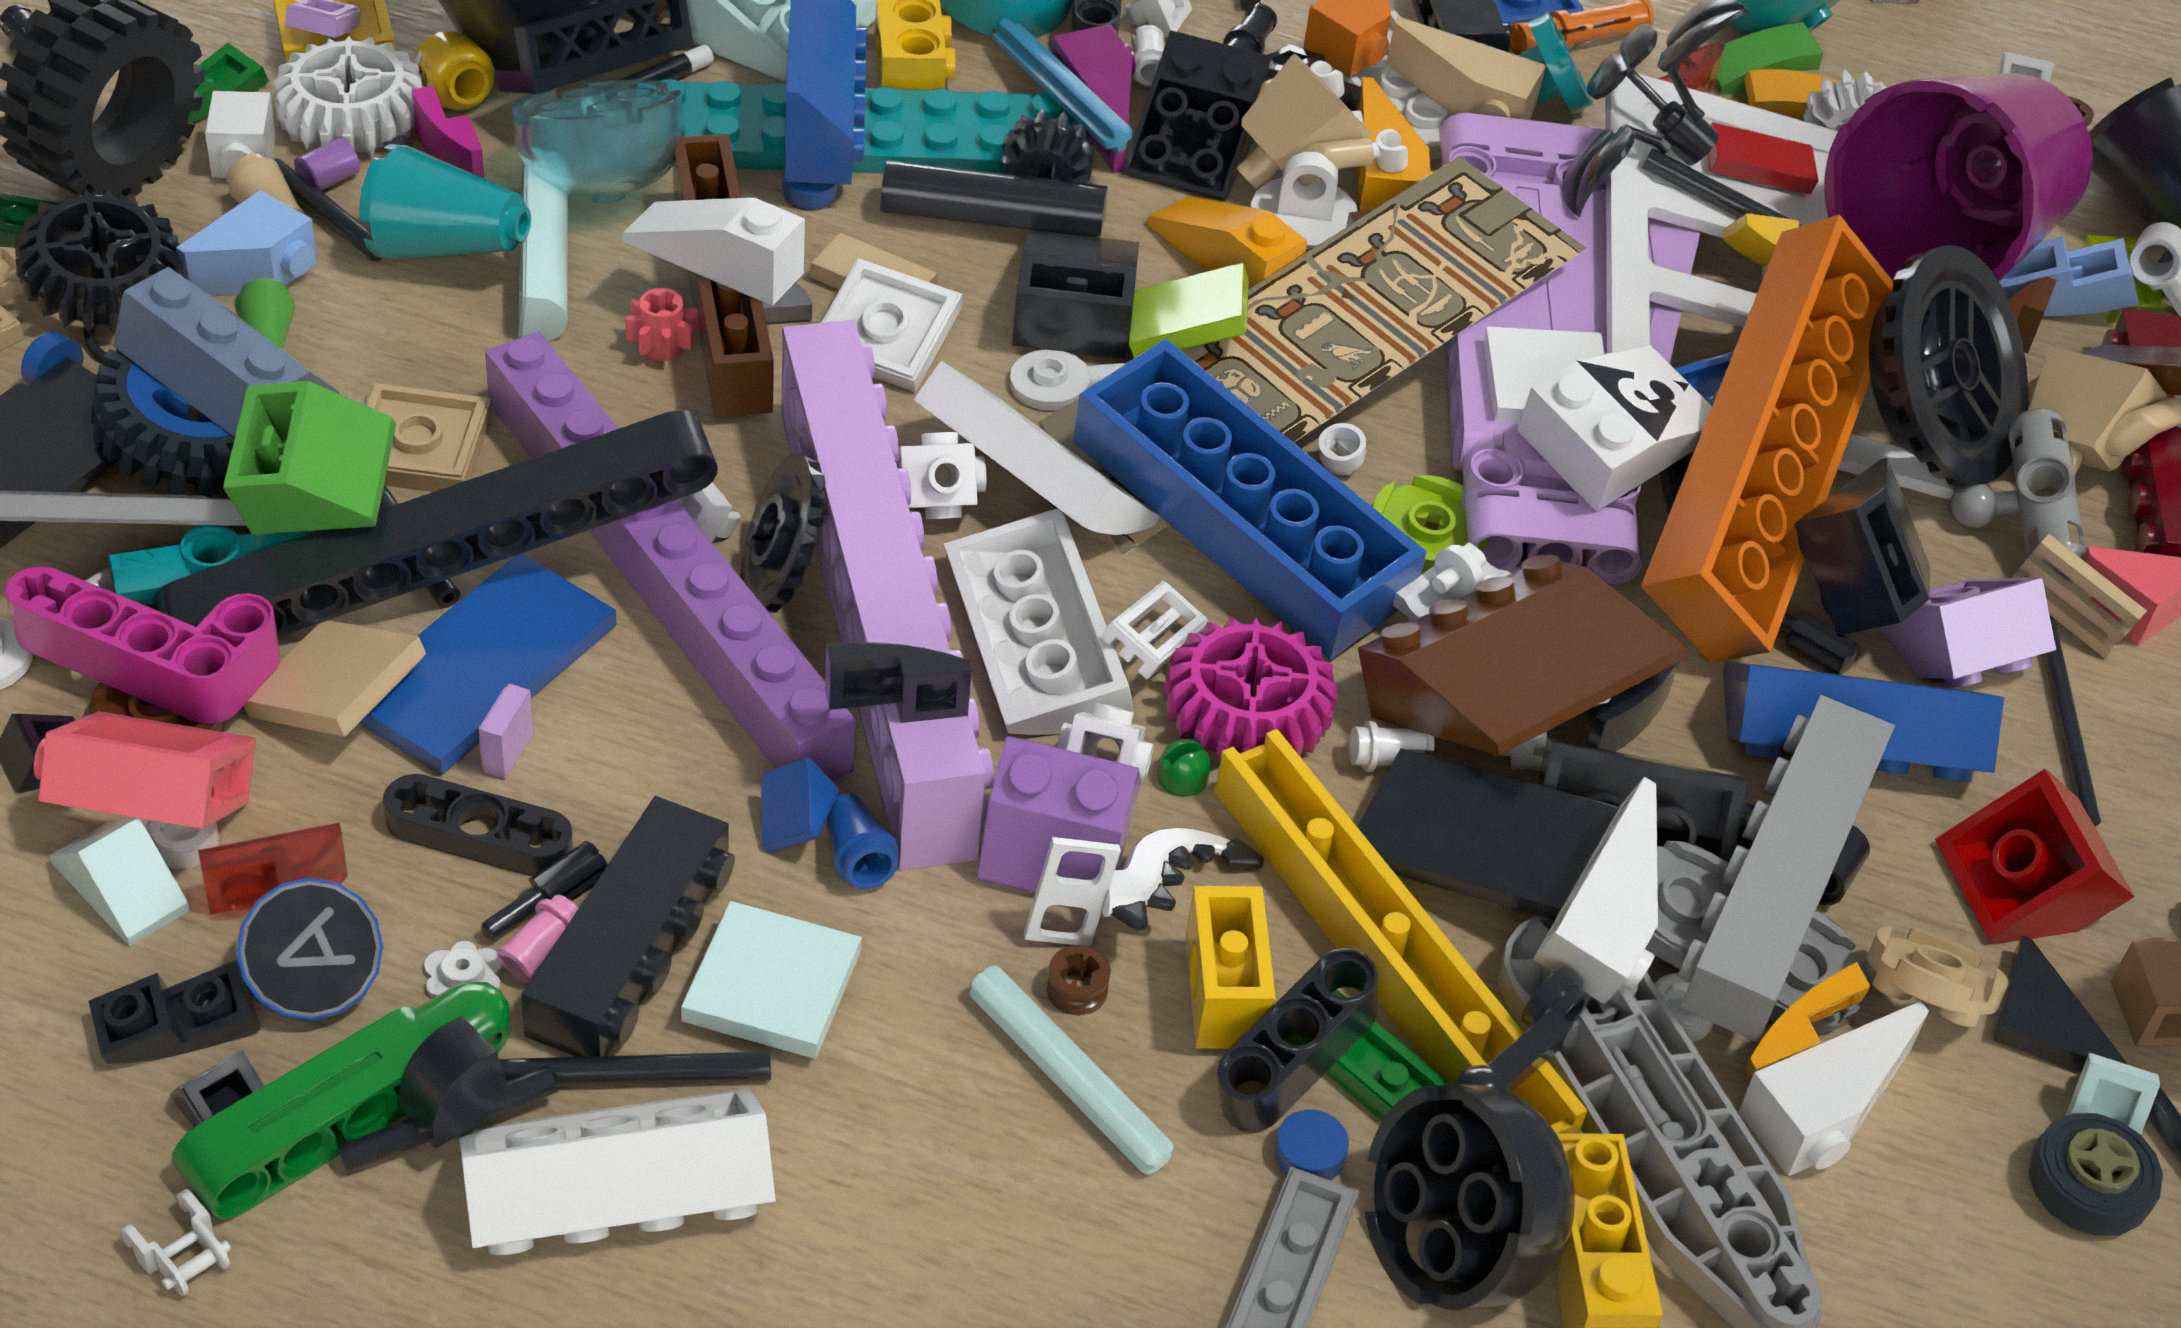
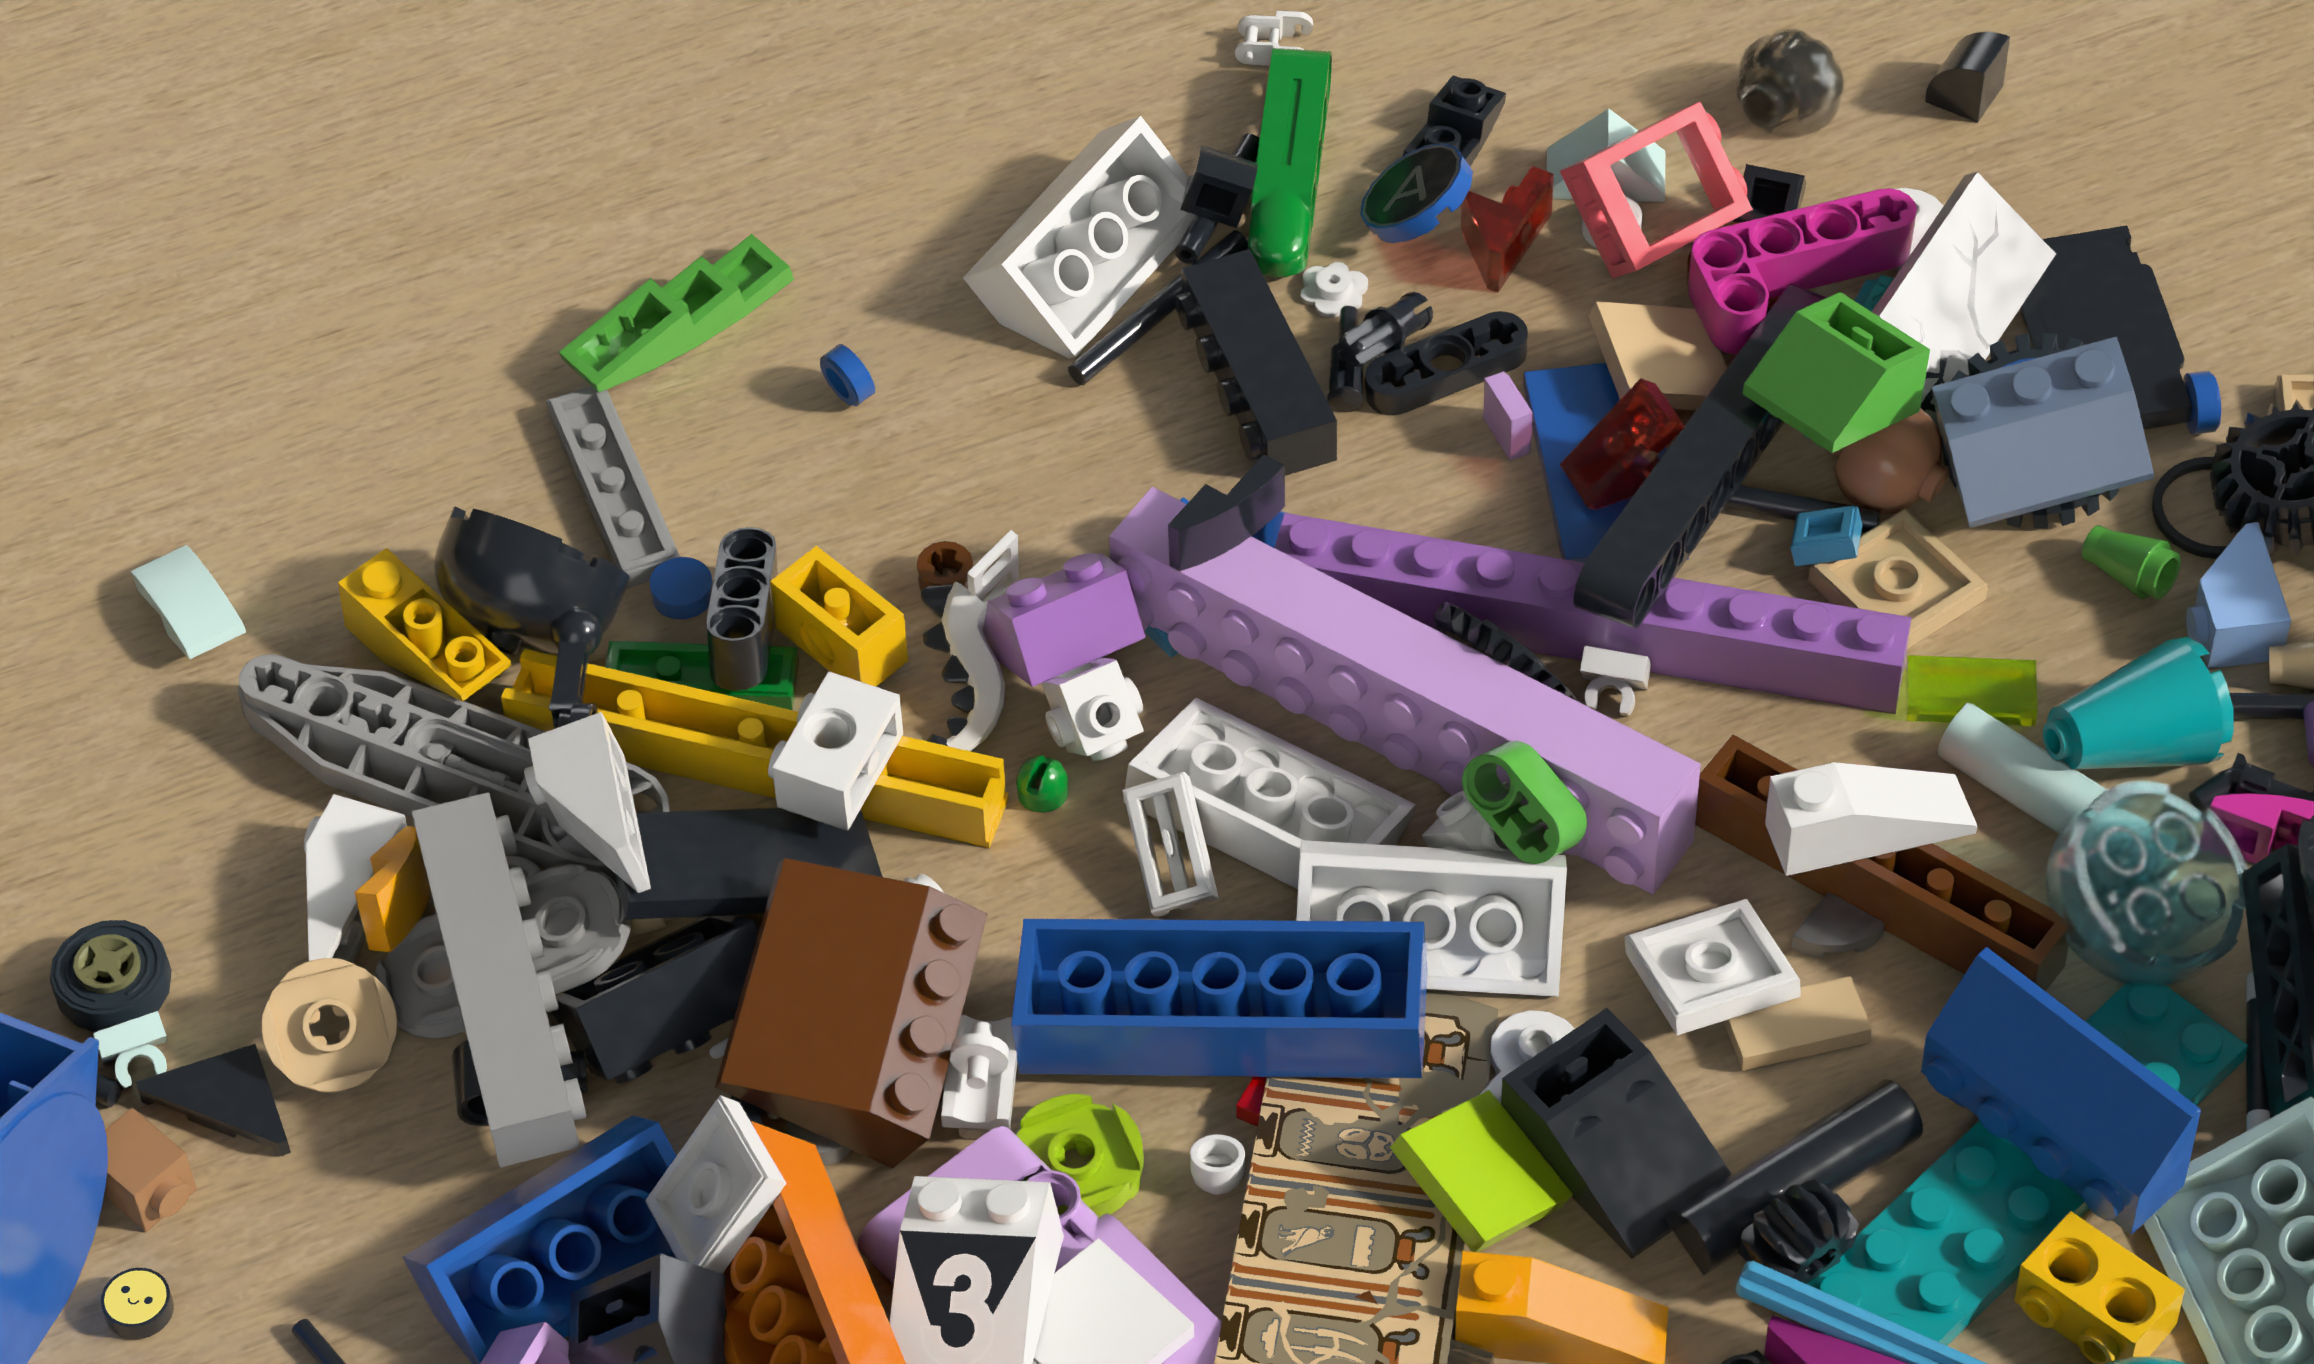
camera: 145 degrees right, 5 degrees up
black slope [170,1050,264,1127] -> none
bright pink pin [496,895,579,983] -> none
light aqua tile [681,901,862,1059] -> none
light aqua axle [970,965,1174,1175] -> none
dark pink gear [1164,616,1338,766] -> none
red slope [1935,769,2135,944] -> none
none -> white tile [645,1095,787,1273]
none -> white brick [768,671,903,831]
none -> blue tile [820,344,876,406]
none -> black axle [1337,292,1433,367]
none -> bright green beam [1462,741,1587,864]
none -> clear red slope [1559,378,1685,510]
none -> dark azure tile [1790,506,1863,566]
none -> clear neon green tile [1905,655,2038,726]

